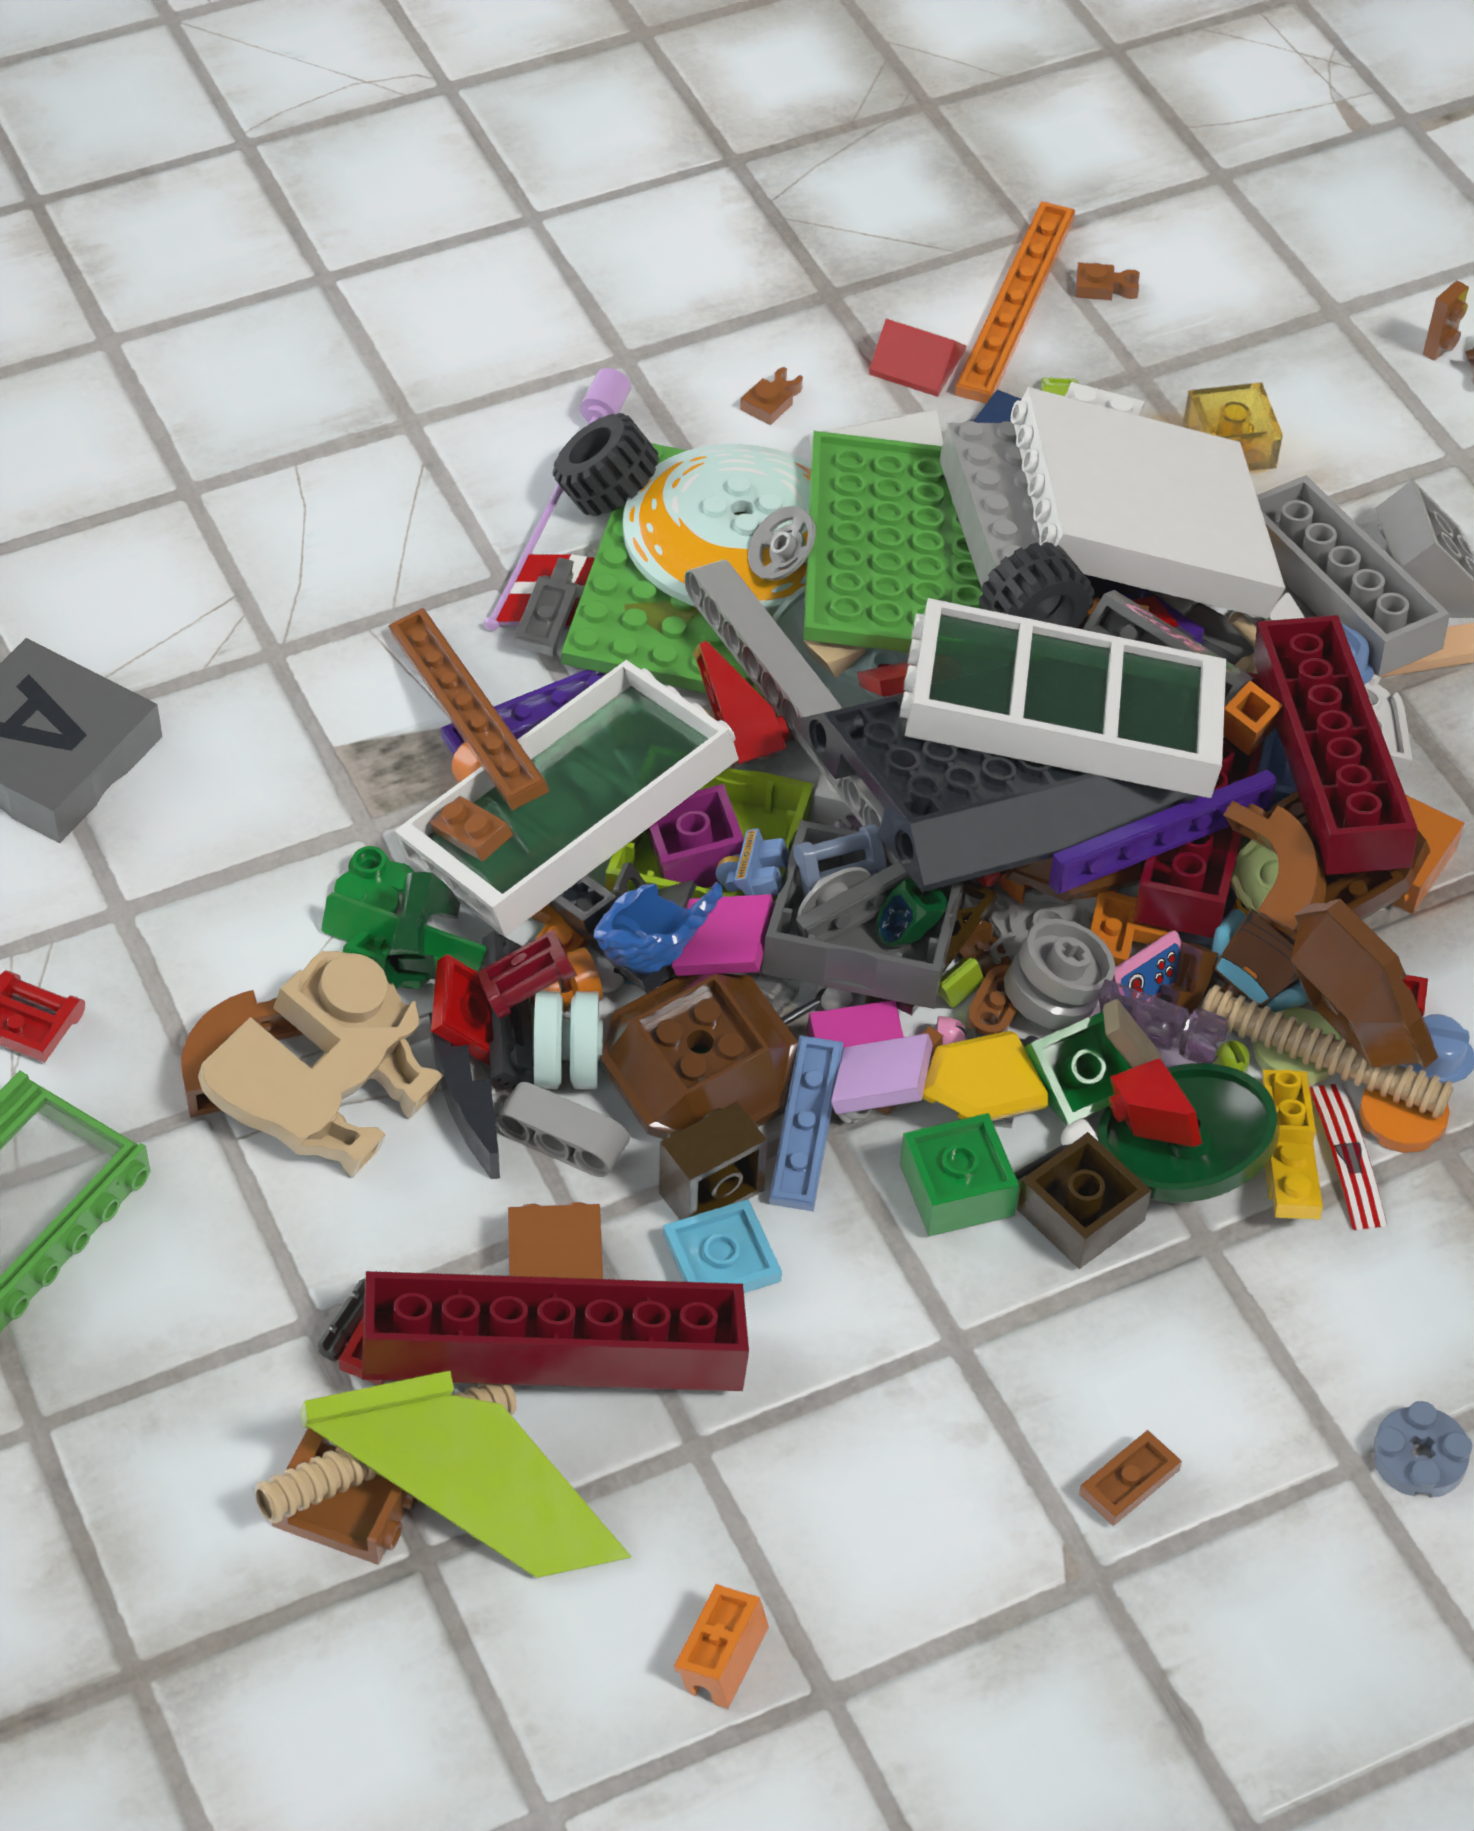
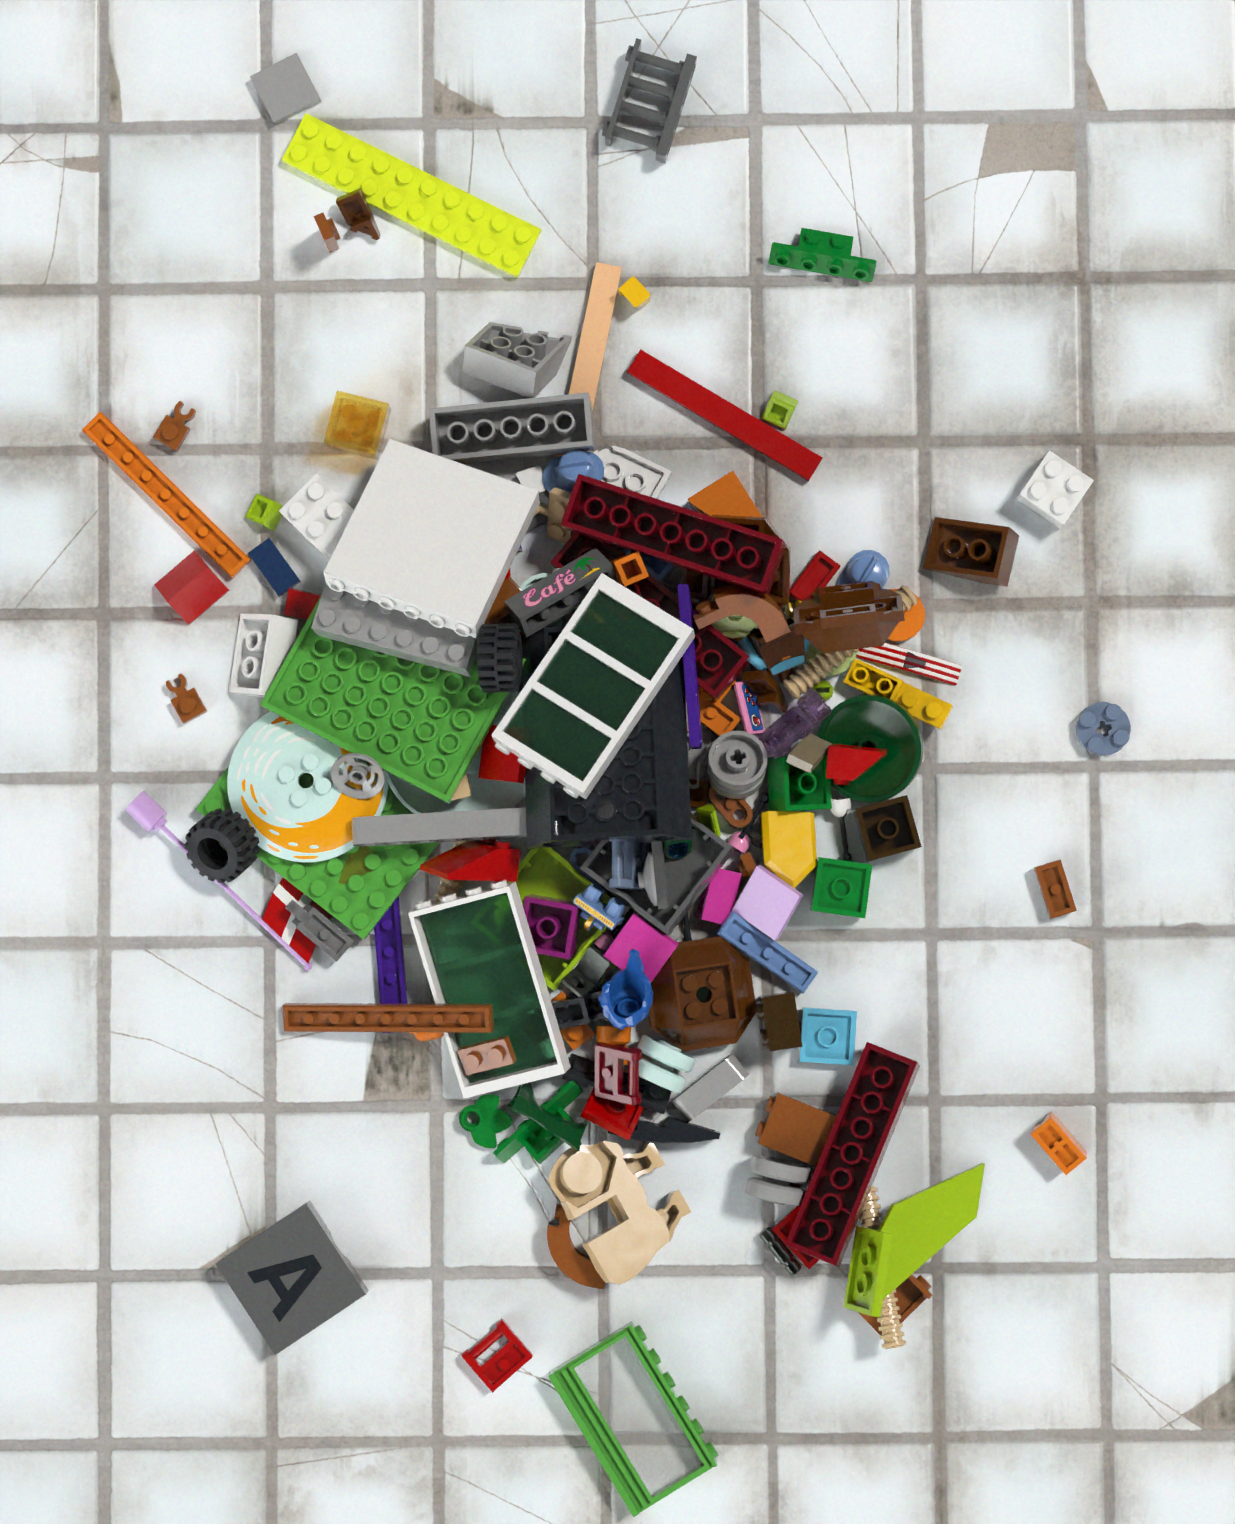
camera: 55 degrees left, 35 degrees up
none -> light grey wheel [745,1155,811,1206]

